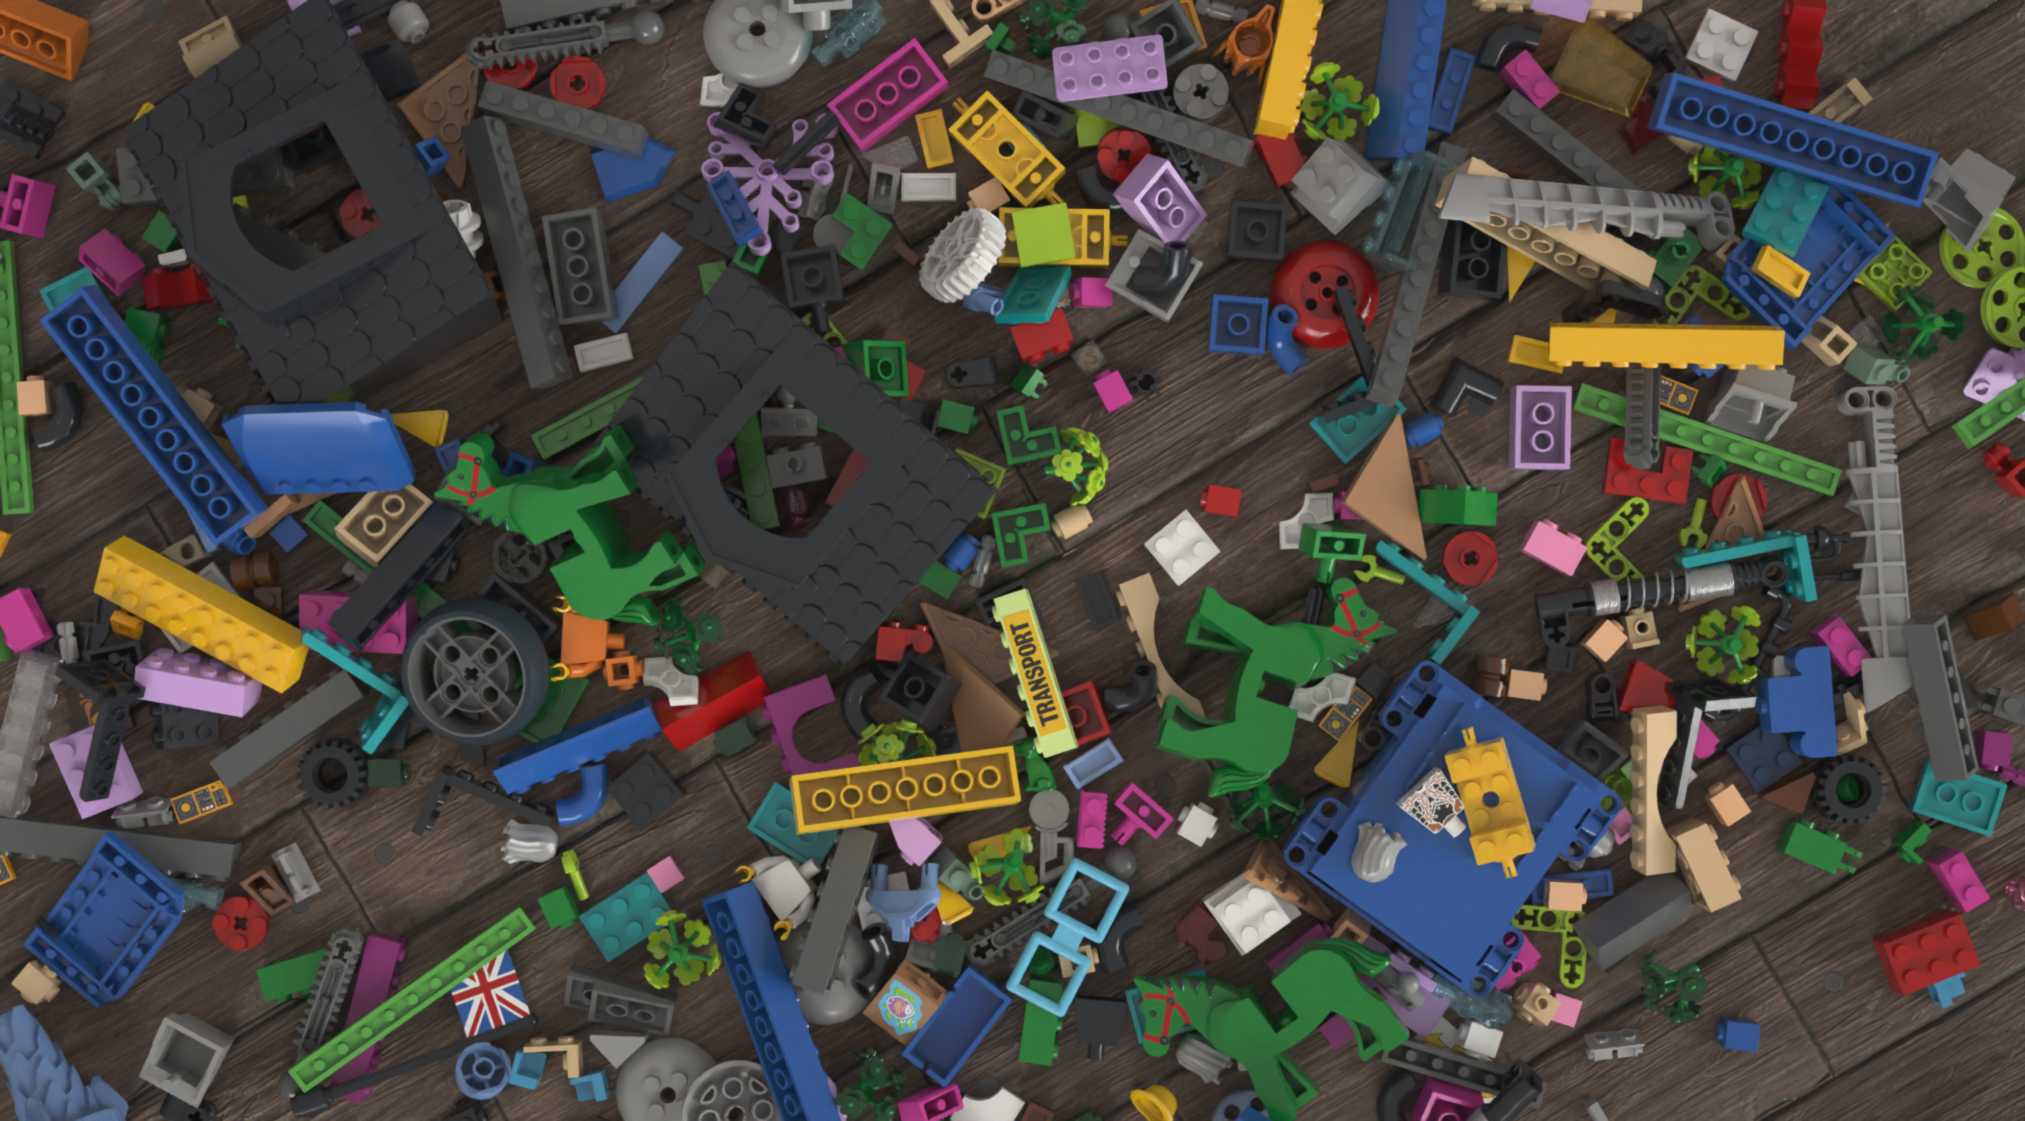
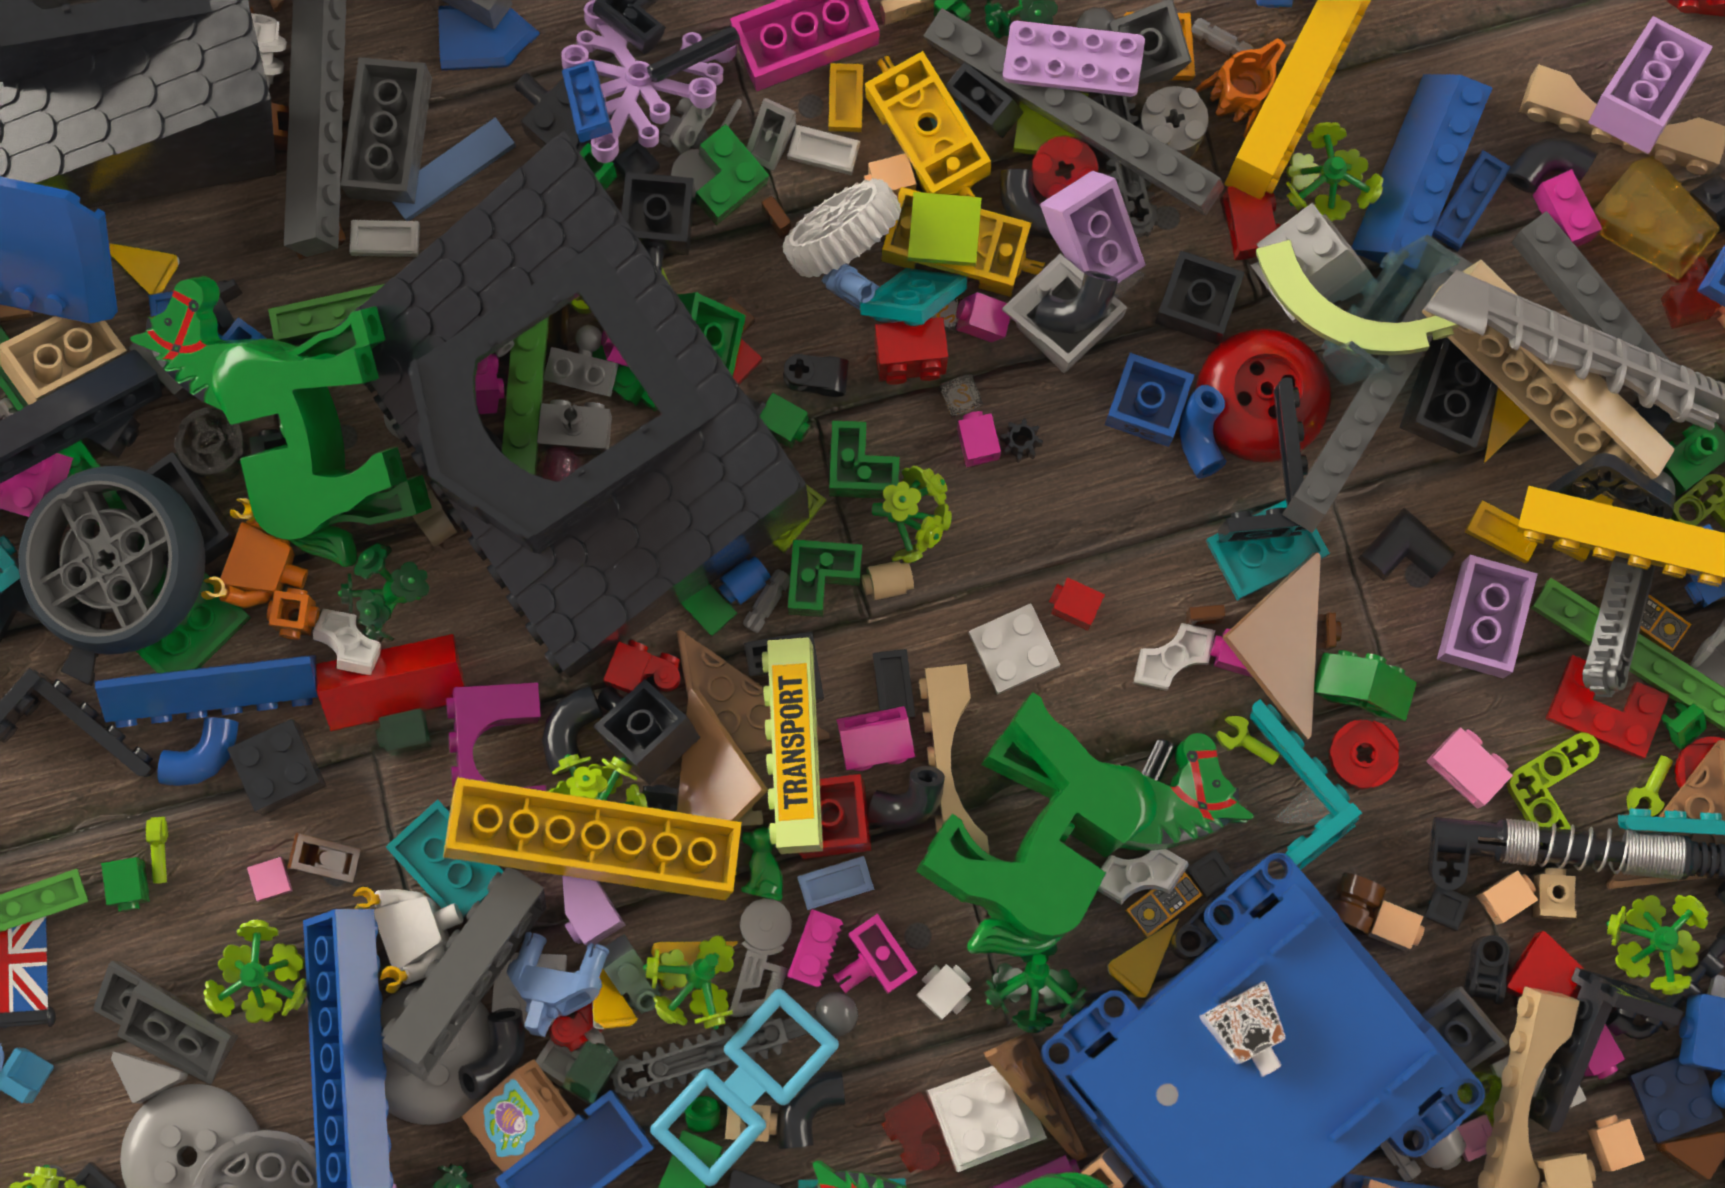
camera: 15 degrees right, 10 degrees down
light grey piece [500,819,558,864] -> none
tan bracket [523,1036,584,1078] -> none
dark azure panel [569,1067,611,1102] -> none
teal plate [579,872,674,962] -> none
clear tile [862,135,919,169] -> none
green tile [1010,363,1048,398] -> none
green brick [1298,523,1366,583] -> none
light grey piece [1351,822,1407,883] -> none
blue brick [1403,411,1444,448] -> none
yellow brick [1445,727,1536,878] -> none
none -> reddish brown slope [287,833,361,883]
none -> dark pink brick [836,706,915,771]
none -> yellowish green arch [1256,240,1459,355]

